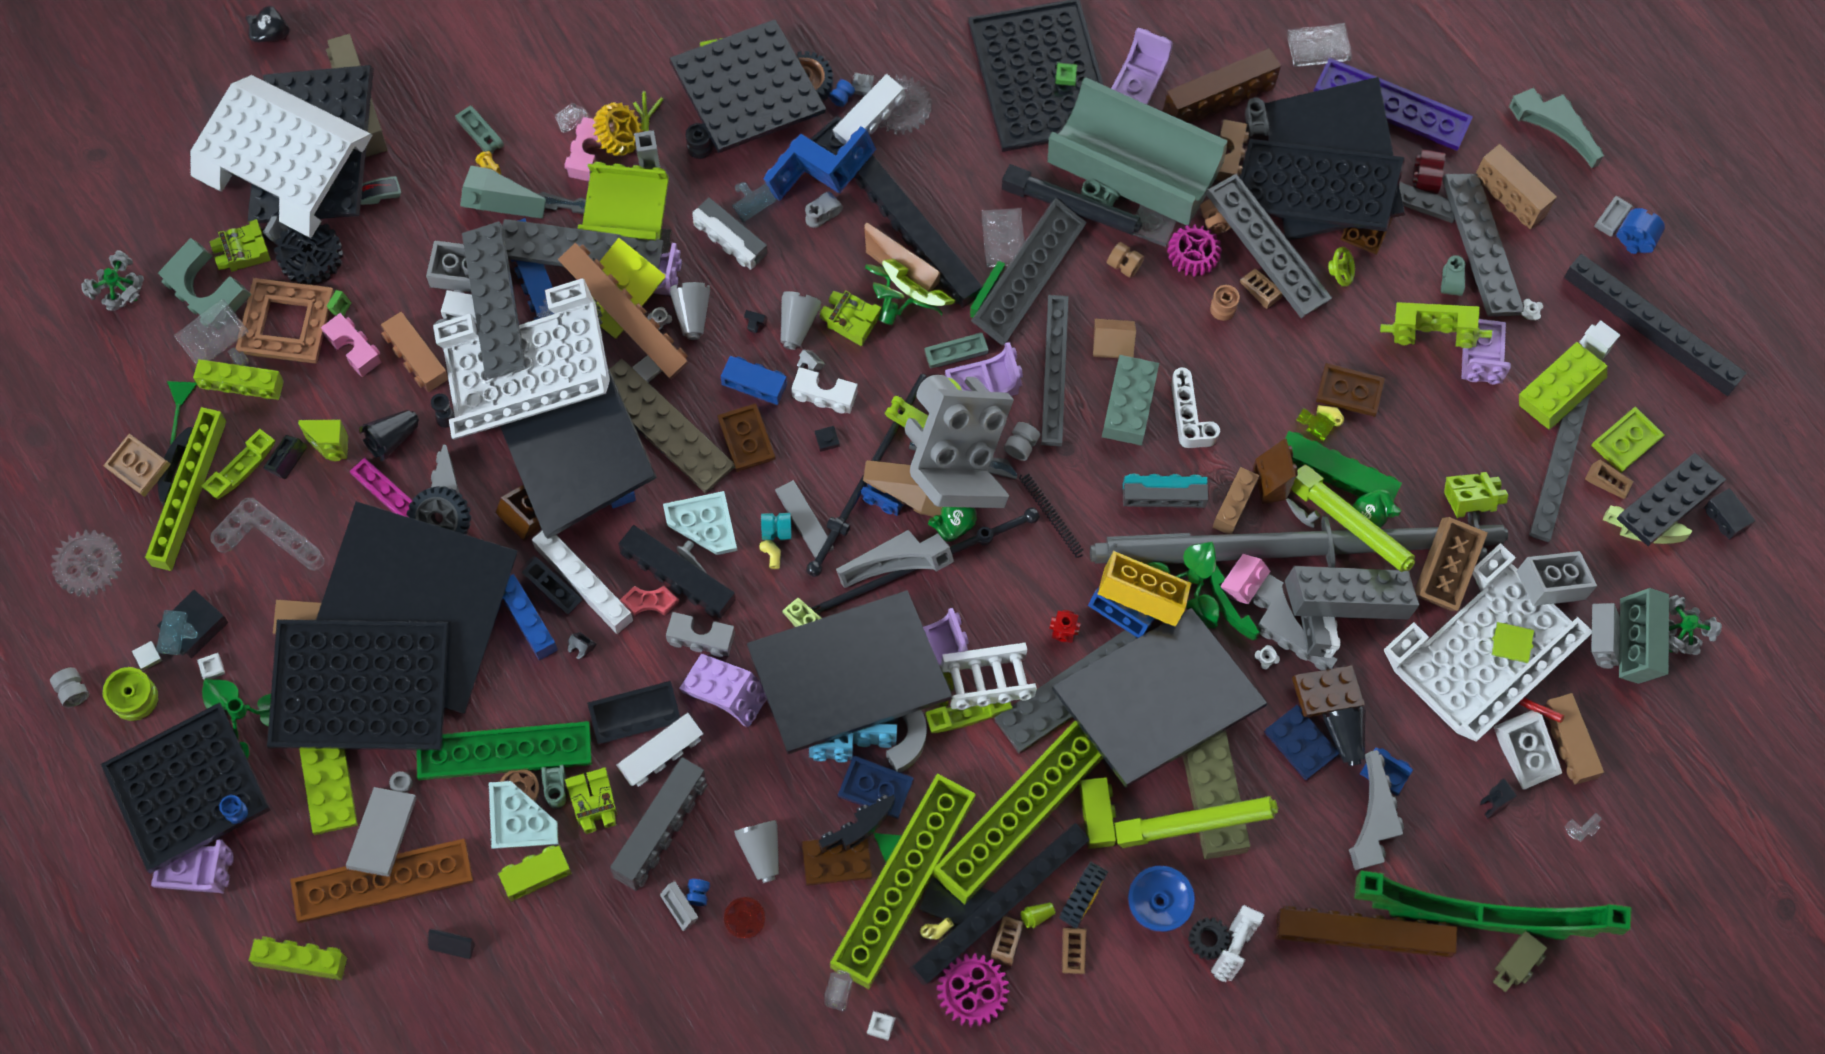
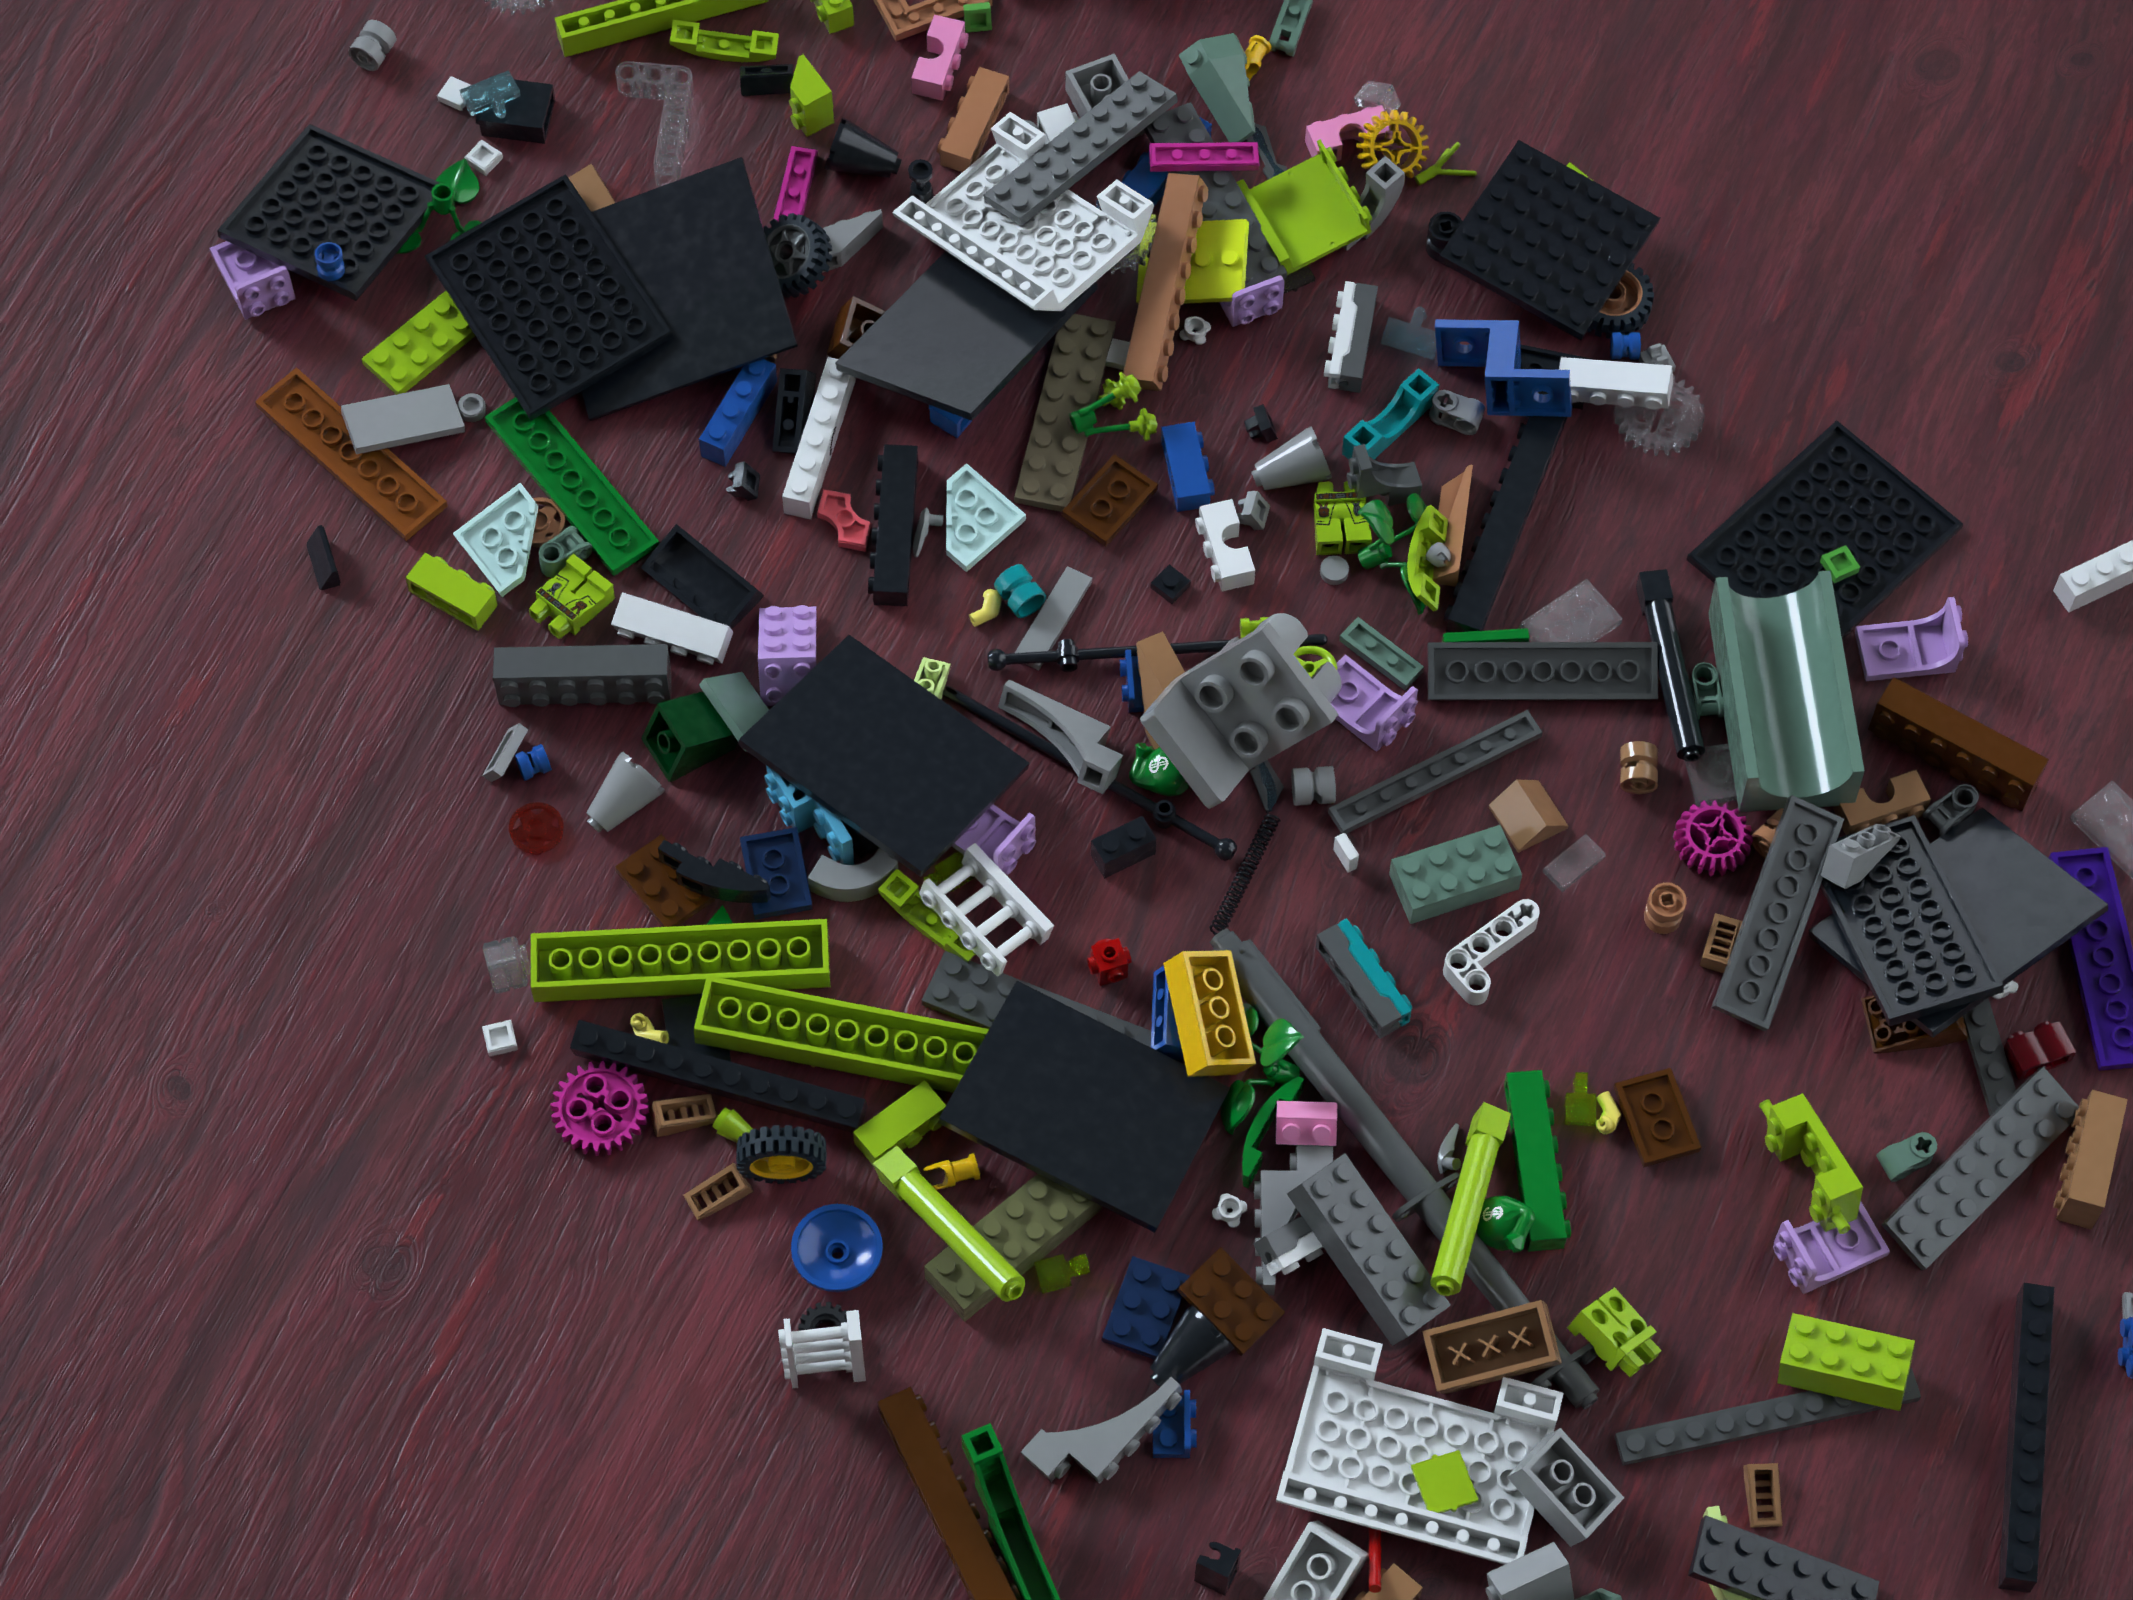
camera: 60 degrees right, 5 degrees down
lime wheel [103,667,158,721] -> none
lime brick [249,937,347,980] -> none
light grey arch [666,612,735,657] -> none
light grey cone [670,282,710,340] -> none
medium nougat brick [1212,467,1259,534] -> none
reddish brown slope [1253,439,1298,504] -> none
lime piece [1328,247,1355,287] -> none
white plate [1521,299,1543,320] -> none
white brick [1579,320,1620,361] -> none
lime tile [1591,407,1664,473] -> none
none -> dark green slope [641,691,738,782]
none -> sand green tile [699,672,769,752]
none -> yellow piece [923,1153,980,1190]
none -> clear neon green plate [1034,1254,1090,1294]
none -> plant [1069,372,1157,441]
none -> black brick [1091,816,1156,879]
none -> dark pink tile [1149,142,1260,172]
none -> light grey tile [1320,556,1349,585]
none -> white tile [1333,833,1359,873]
none -> teal arch [1342,368,1439,460]
none -> dark grey arch [1347,444,1422,506]
none -> light grey hinge [1426,542,1451,567]
none -> clear tile [1543,834,1606,892]
none -> light grey slope [1821,823,1901,889]

